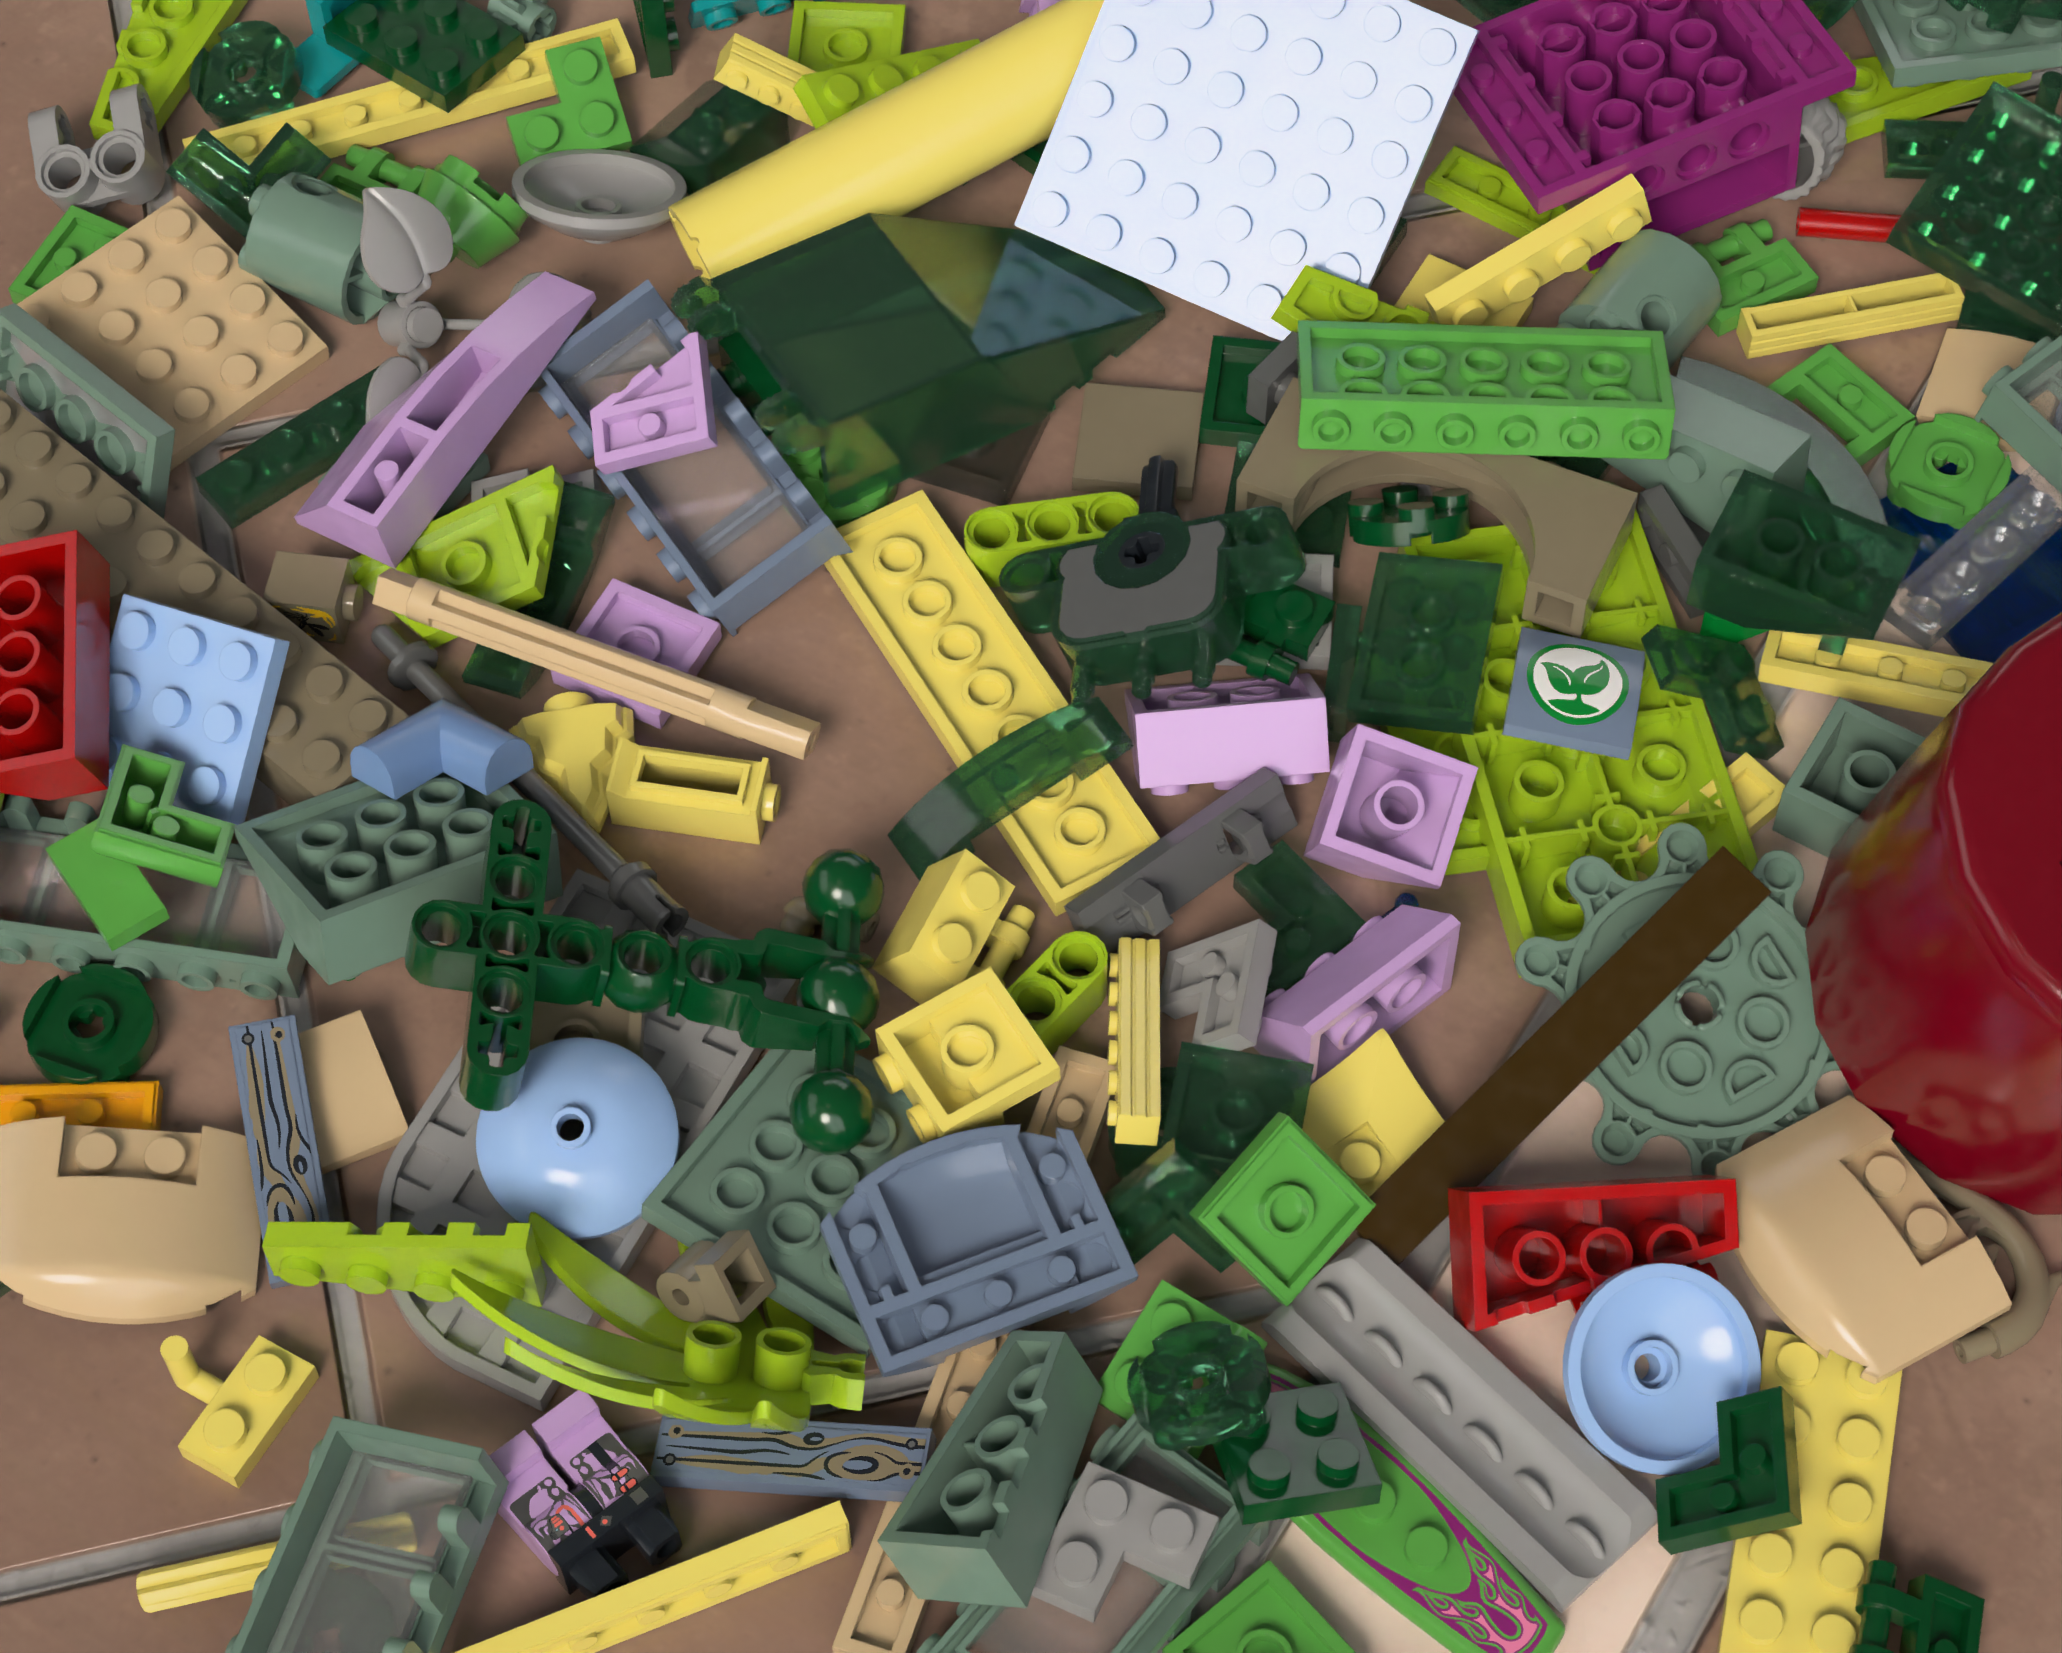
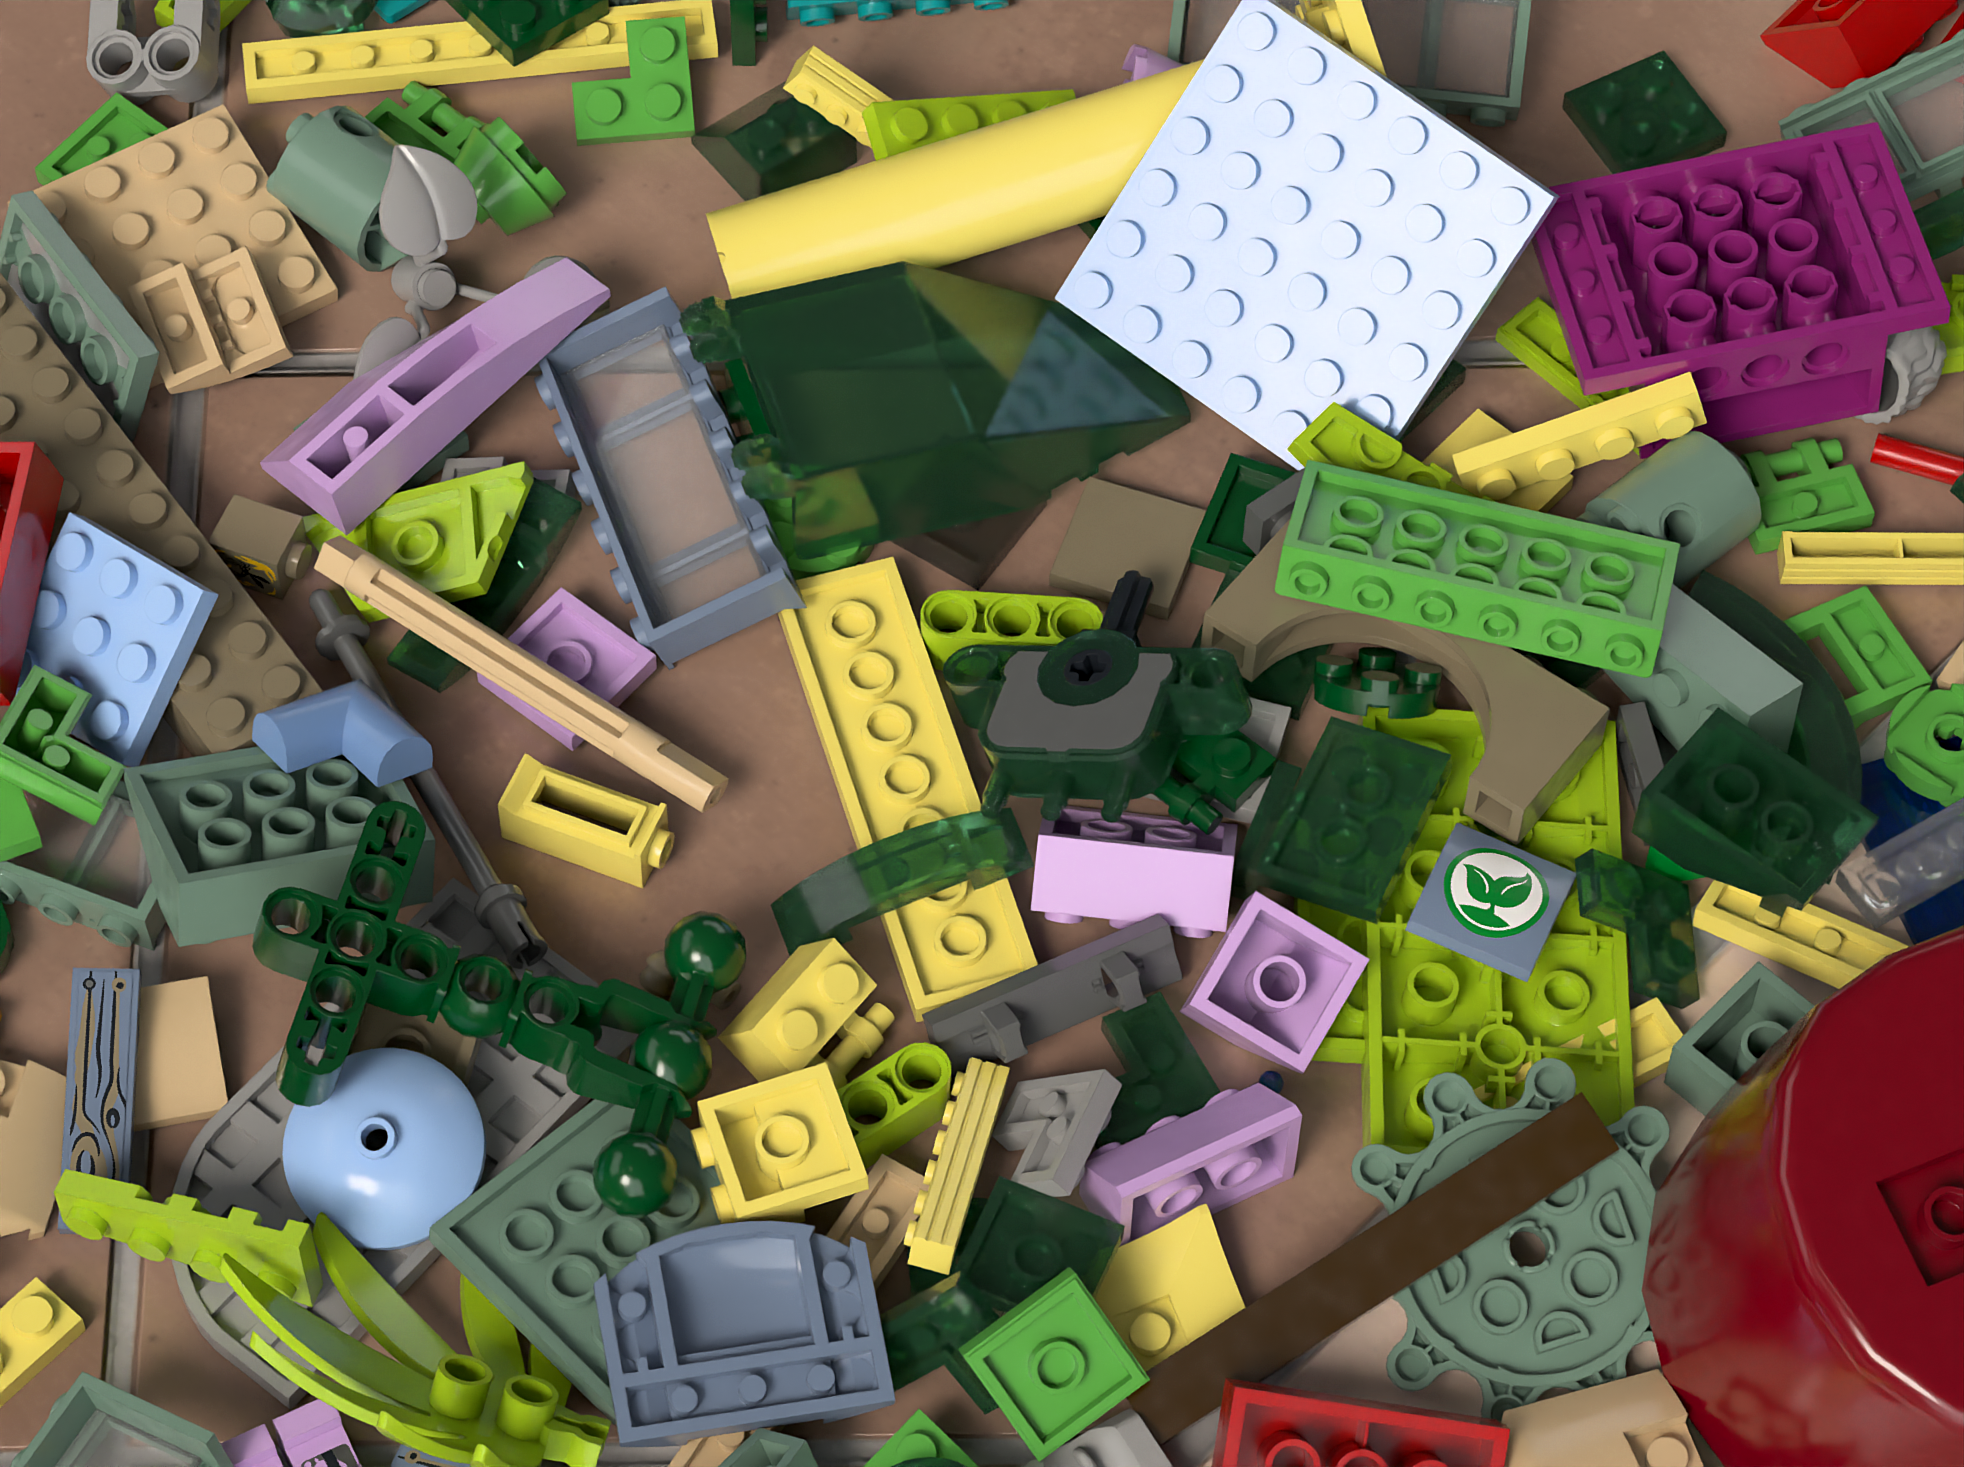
camera: 10 degrees right, 0 degrees up
clear green brick [166,122,332,239] -> none
clear green plate [195,366,379,529] -> none
light yellow rock [509,691,635,833] -> none
light grey dish [512,149,687,244] -> none
lavender wing [590,332,718,475] -> none
dark tan leg [656,1229,776,1323] -> none
lime plate [787,0,906,72] -> none
none -> tan slope [127,246,294,394]

